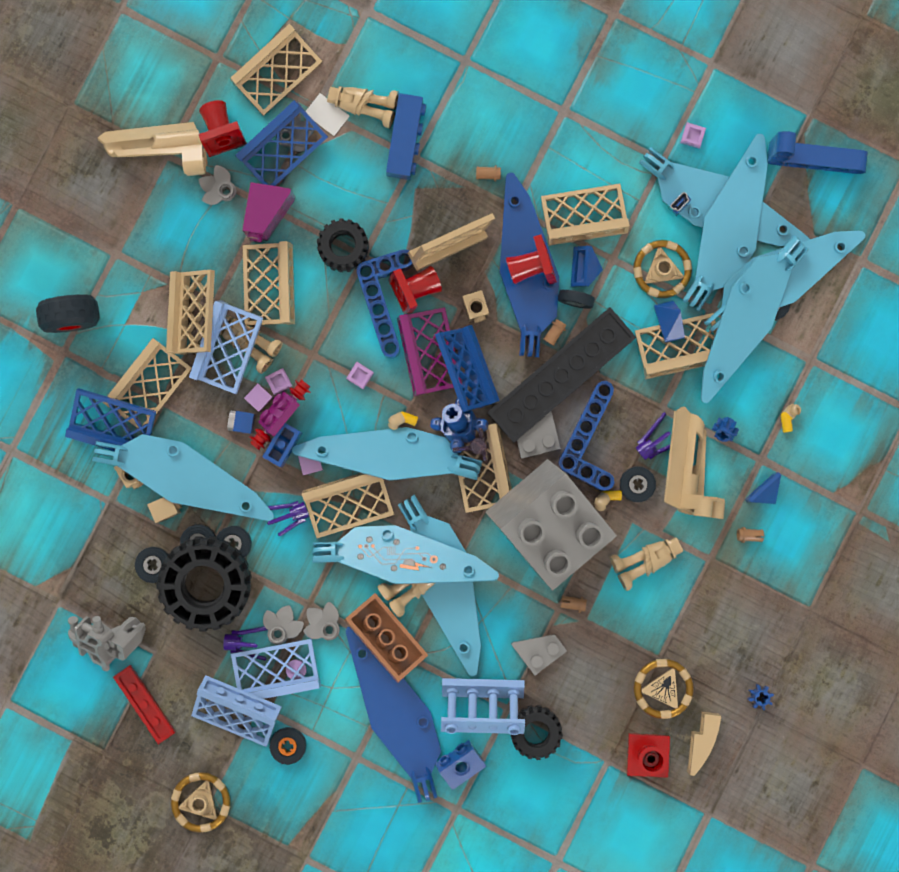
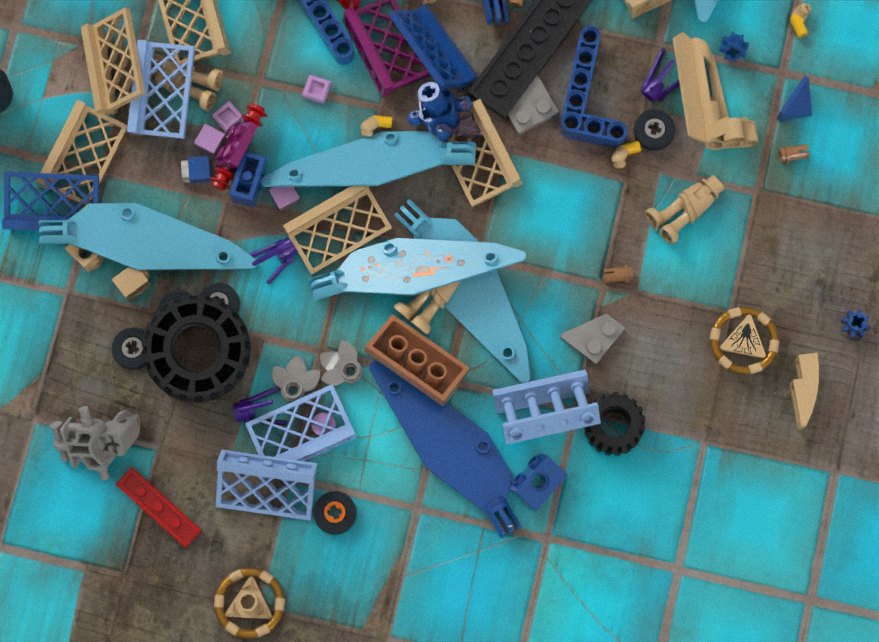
camera: 15 degrees left, 10 degrees down
light grey piece [485,459,617,591] -> none
red plant [626,733,670,778] -> none

